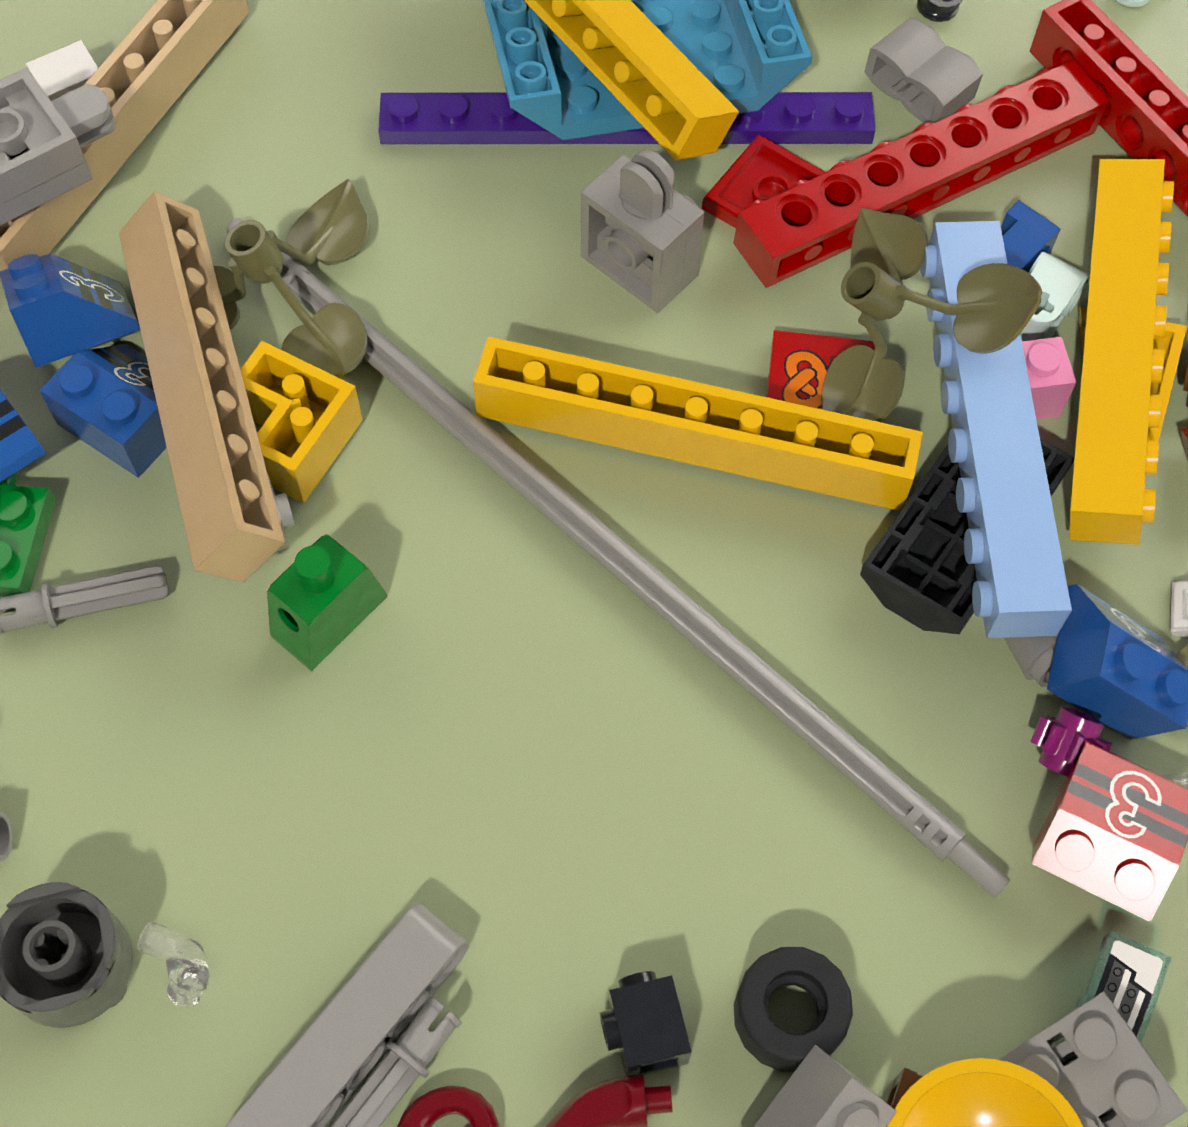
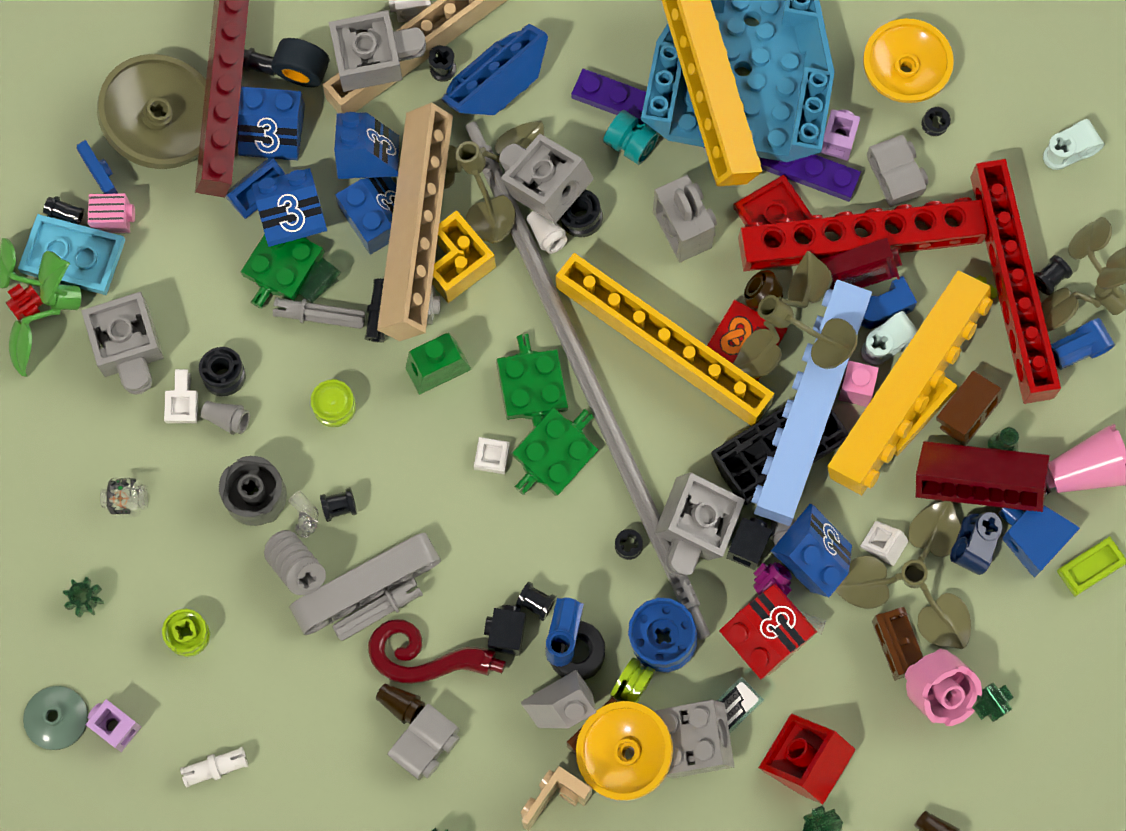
camera: 25 degrees right, 10 degrees up
none -> light grey piece [264,530,326,595]
none -> clear green cone [298,257,341,303]
none -> lime wheel [311,379,356,427]
none -> black bush [320,487,357,522]
none -> black pin [365,278,385,343]
none -> black bush [428,45,456,82]
none -> blue wedge [442,24,548,115]
none -> white tile [474,437,510,474]
none -> green plate [496,334,568,427]
none -> light grey brick [499,133,594,223]
none -> green plate [510,407,599,496]
none -> black bush [515,582,557,621]
none -> white cone [526,211,567,254]
none -> blue piece [545,597,584,666]
none -> black wheel [560,189,603,237]
none -> teal wheel [603,110,659,165]
none -> lime wheel [610,657,655,703]
none -> black bush [615,529,643,560]
none -> blue wheel [628,598,698,673]
none -> light grey brick [654,472,745,577]
none -> black brick [726,517,772,570]
none -> dark brown cone [744,270,783,309]
none -> dark red window [820,238,902,289]
none -> lavender brick [821,109,860,161]

